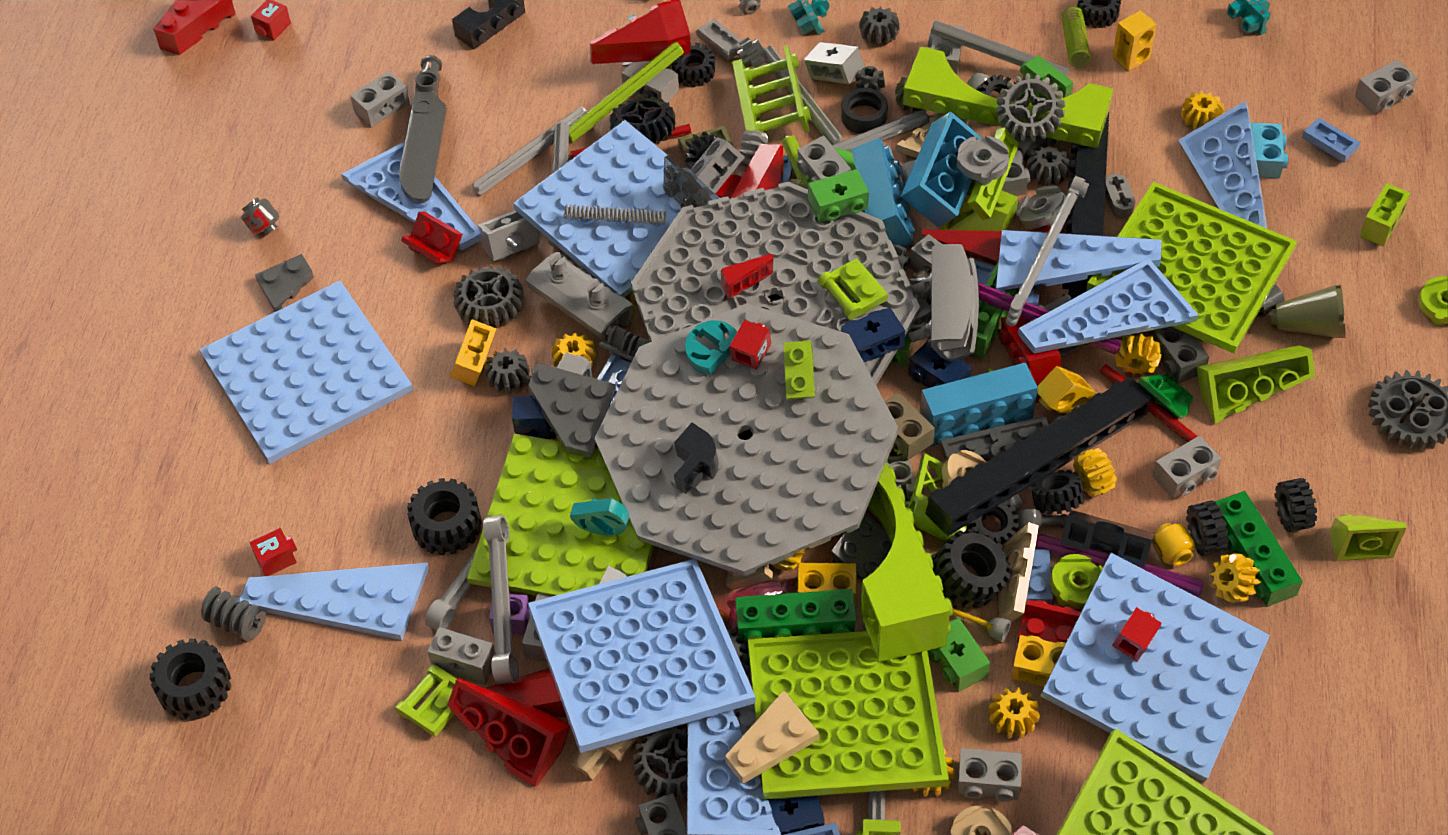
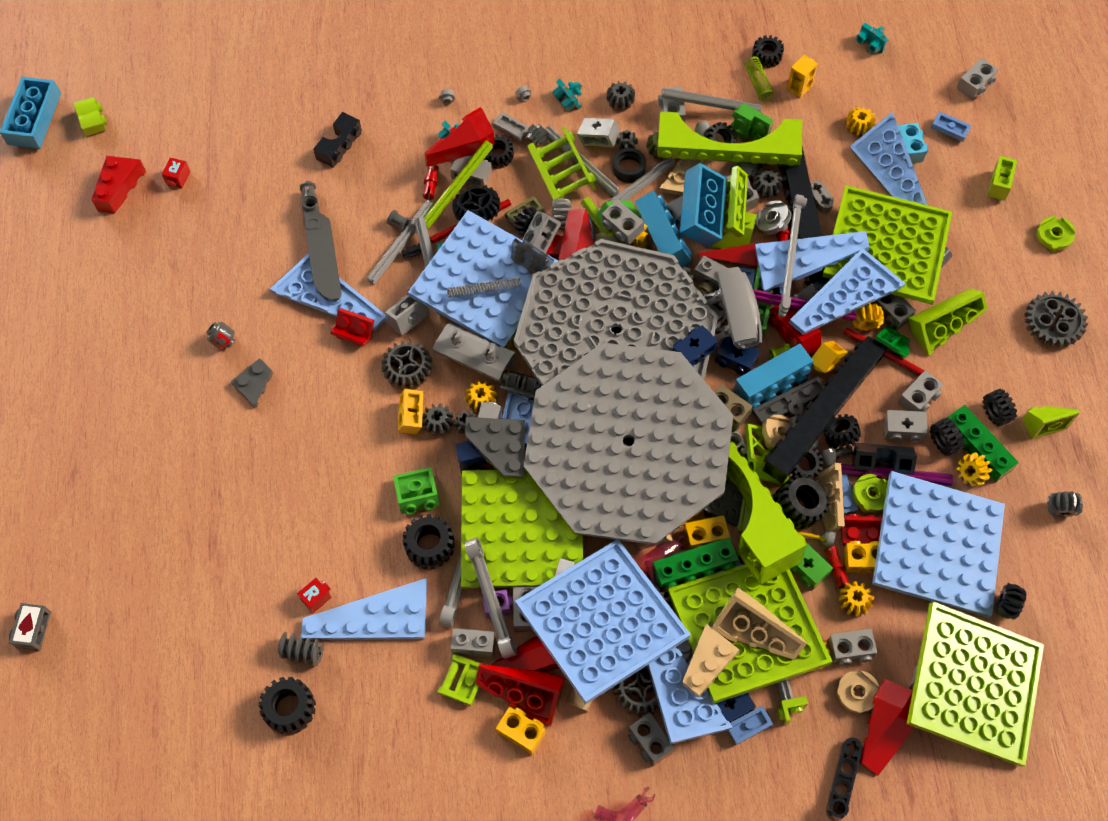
camera: 15 degrees left, 10 degrees up
light blue plate [199,281,414,464] -> none
light grey brick [350,71,410,128] -> none
teal piece [570,498,629,536] -> none
black brick [673,422,719,494] -> none
teal piece [685,320,737,375] -> none
red slope [721,254,774,299] -> none
red brick [729,320,772,370] -> none
lime plate [783,341,815,400] -> none
bright green brick [808,169,869,223] -> none
lime plate [817,258,888,320] -> none
light grey plate [957,136,1009,185] -> none
light grey gear [996,73,1065,142] -> none
yellow gear [1073,448,1117,497] -> none
red brick [1112,607,1162,662] -> none
yellow head [1152,523,1196,566] -> none
olive cone [1271,285,1345,338] -> none
none -> dark grey bush [387,210,411,232]
none -> bright green plate [393,467,440,515]
none -> black piece [401,243,422,259]
none -> red pin [423,165,439,200]
none -> yellow brick [496,707,546,755]
none -> tan wedge [712,588,807,660]
none -> red pin [824,546,850,589]
none -> light grey brick [883,410,928,442]
none -> black gear [996,583,1027,620]
none -> dark grey gear [1047,491,1083,518]

